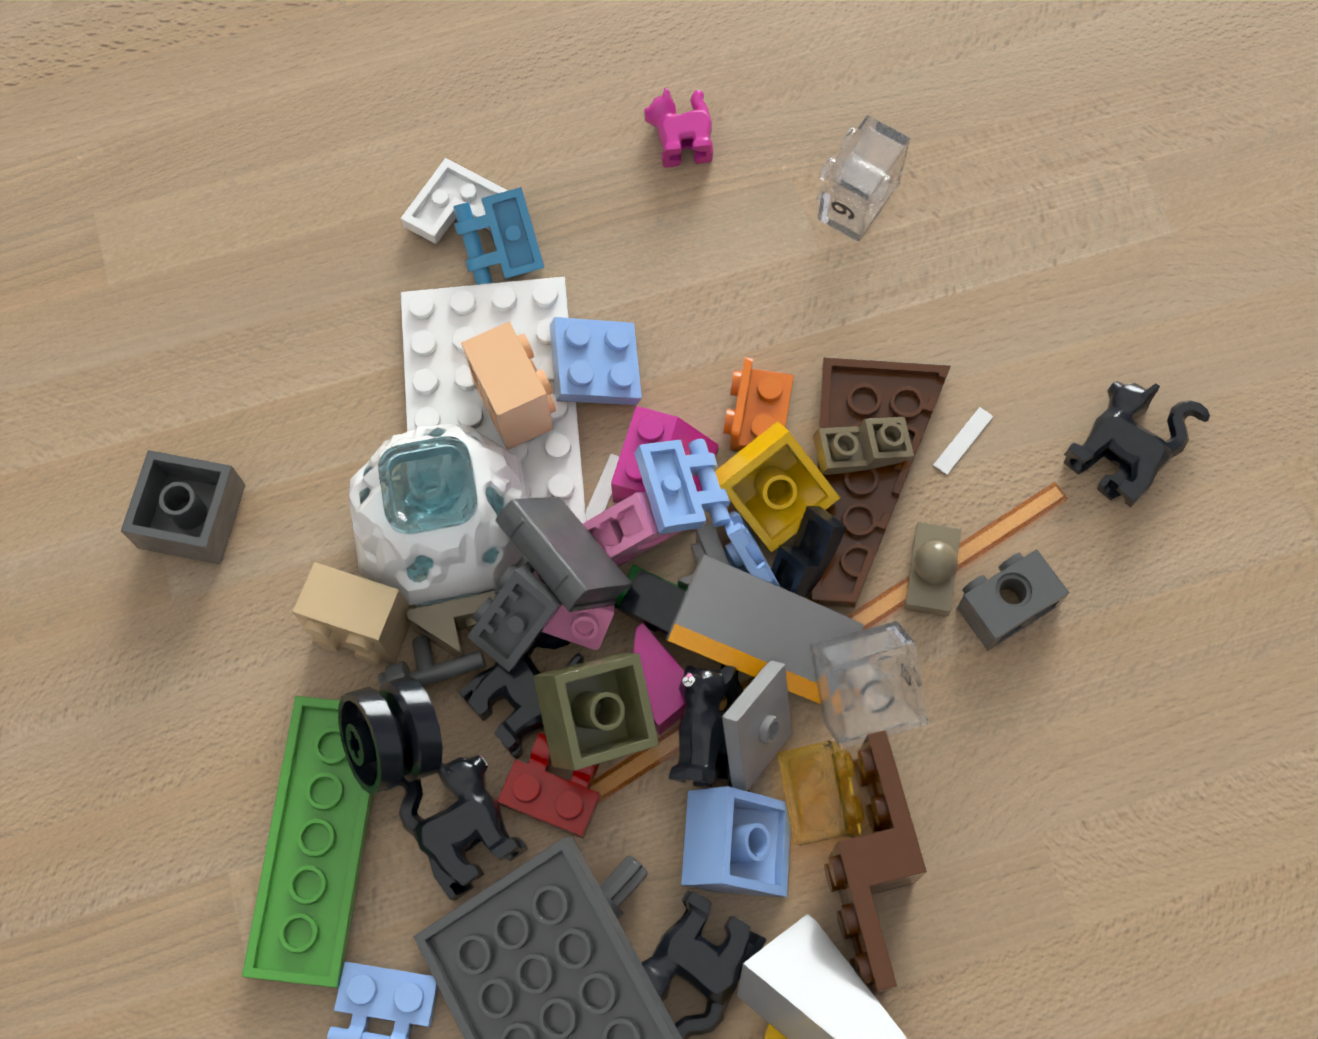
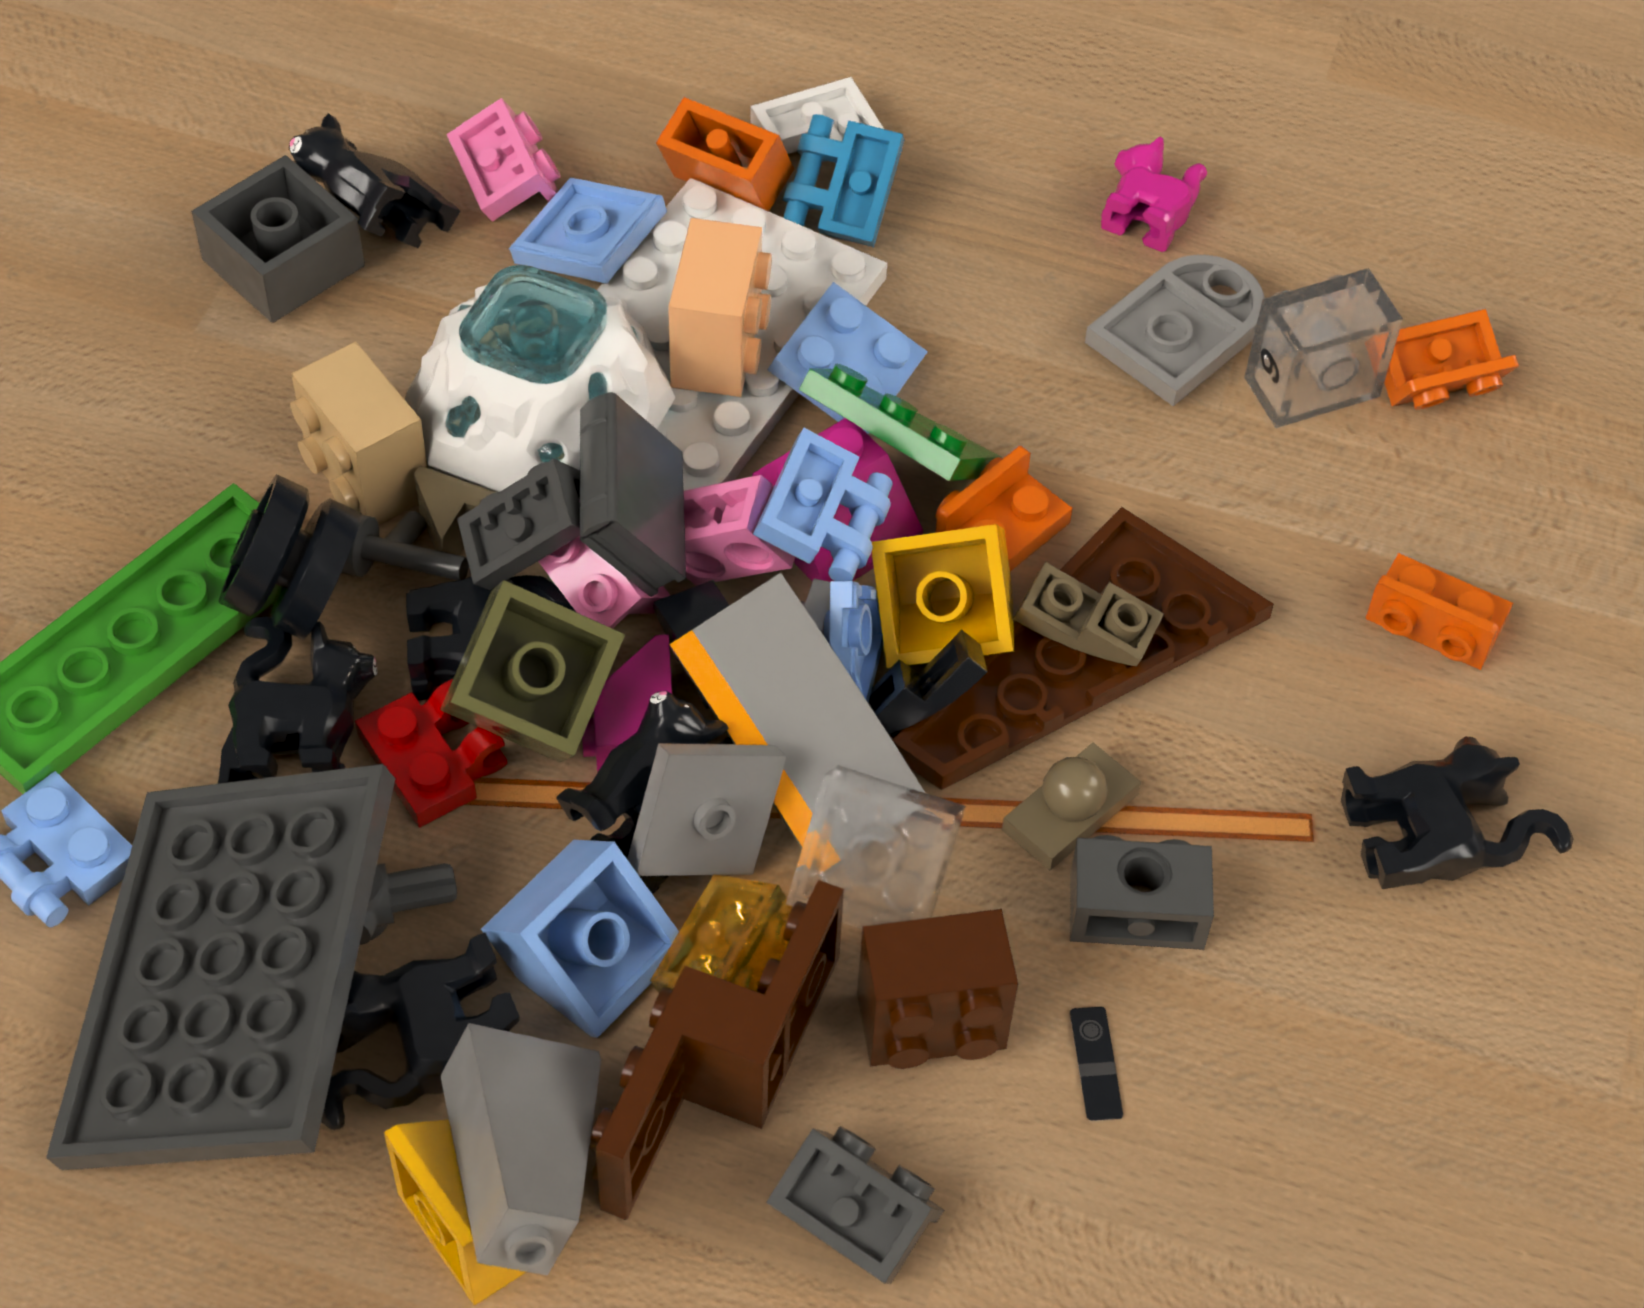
camera: 30 degrees right, 15 degrees down
white sticker [933,407,994,475] -> none
none -> black animal [289,113,461,248]
none -> bright pink bracket [447,98,561,222]
none -> light blue plate [509,177,667,284]
none -> orange brick [656,97,794,211]
none -> dark grey bracket [766,1126,945,1284]
none -> green wing [799,364,1002,481]
none -> reddish brown brick [857,909,1018,1069]
none -> black sticker [1070,1007,1123,1121]
none -> light grey plate [1085,255,1265,407]
none -> orange bracket [1365,553,1514,670]
none -> orange bracket [1372,309,1519,410]

